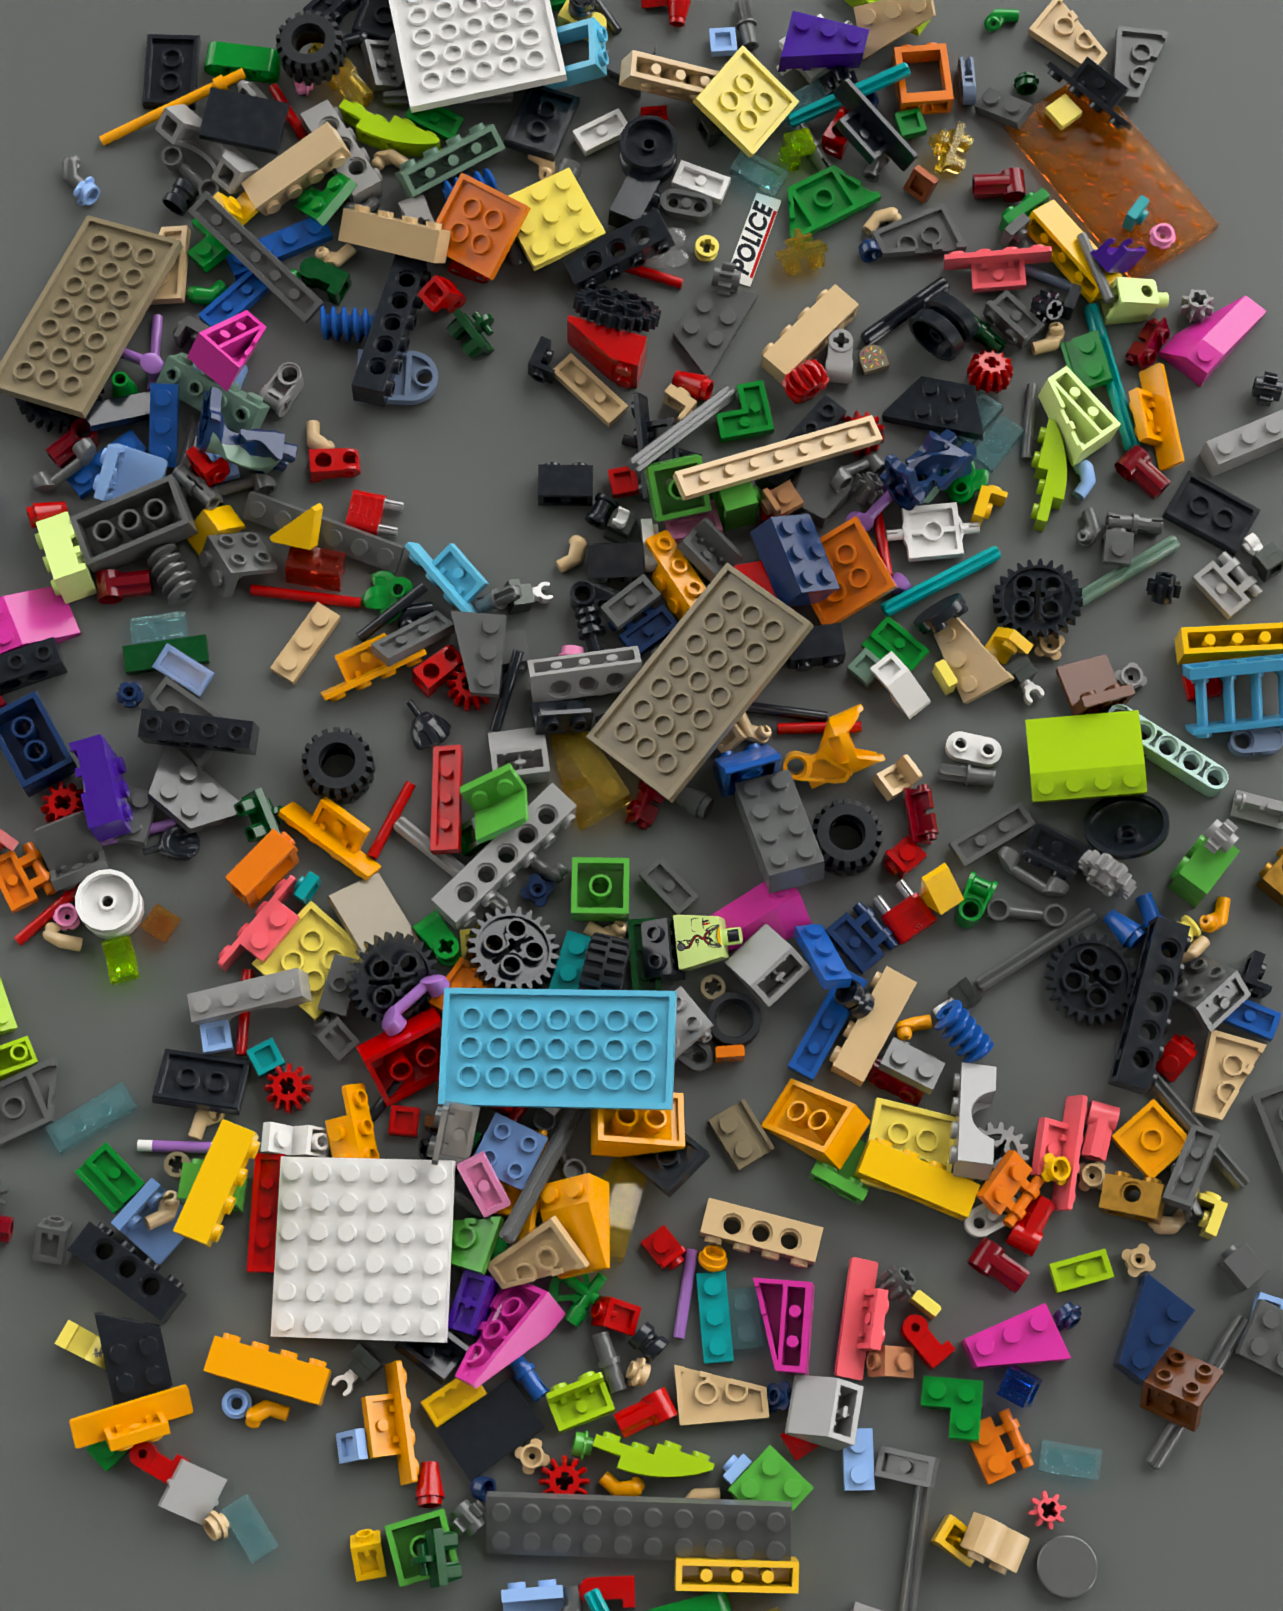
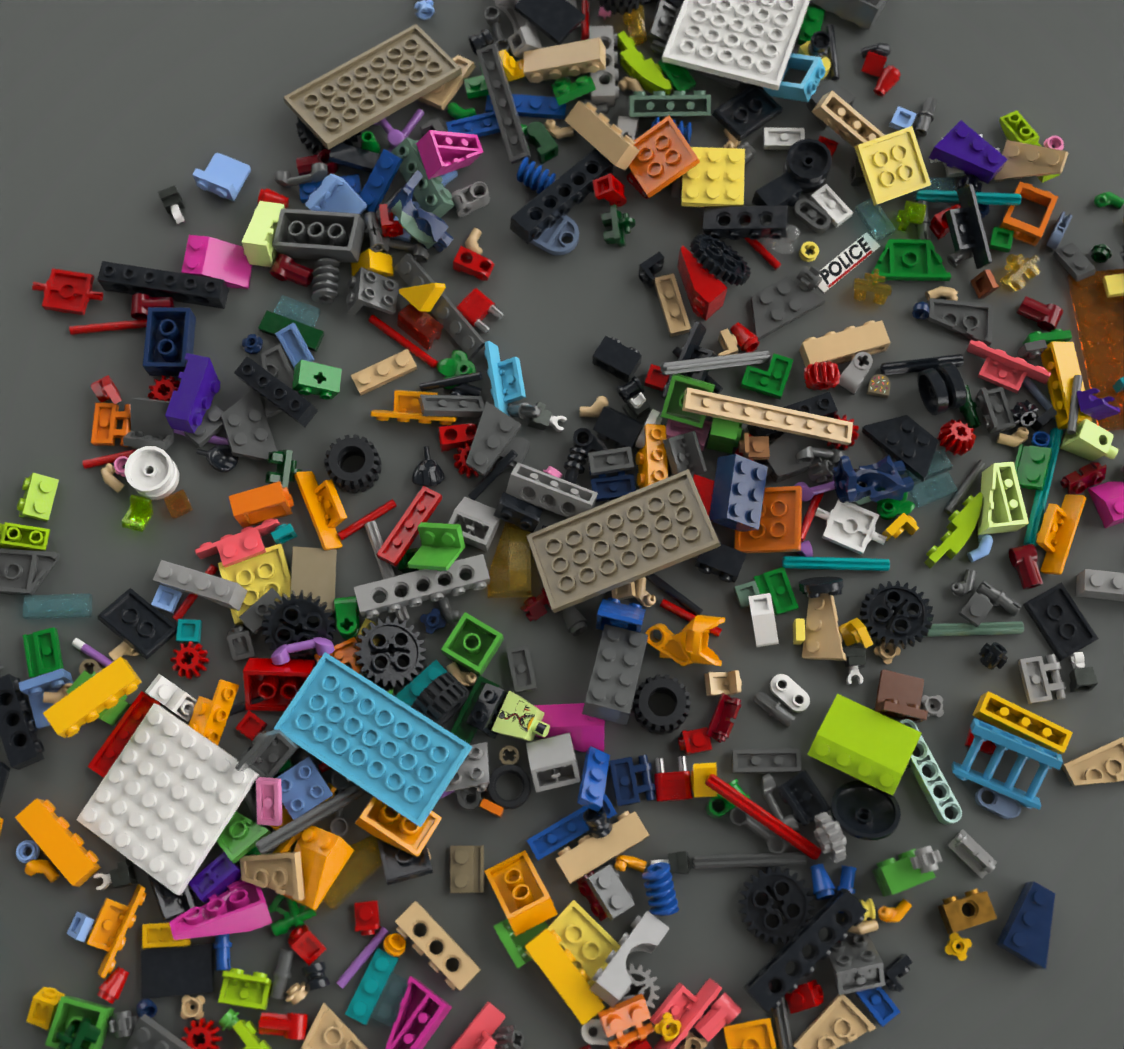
camera: 35 degrees right, 0 degrees up
none -> brick [292,360,342,400]
none -> red axle [705,774,822,860]
none -> blue hinge [1031,431,1050,447]

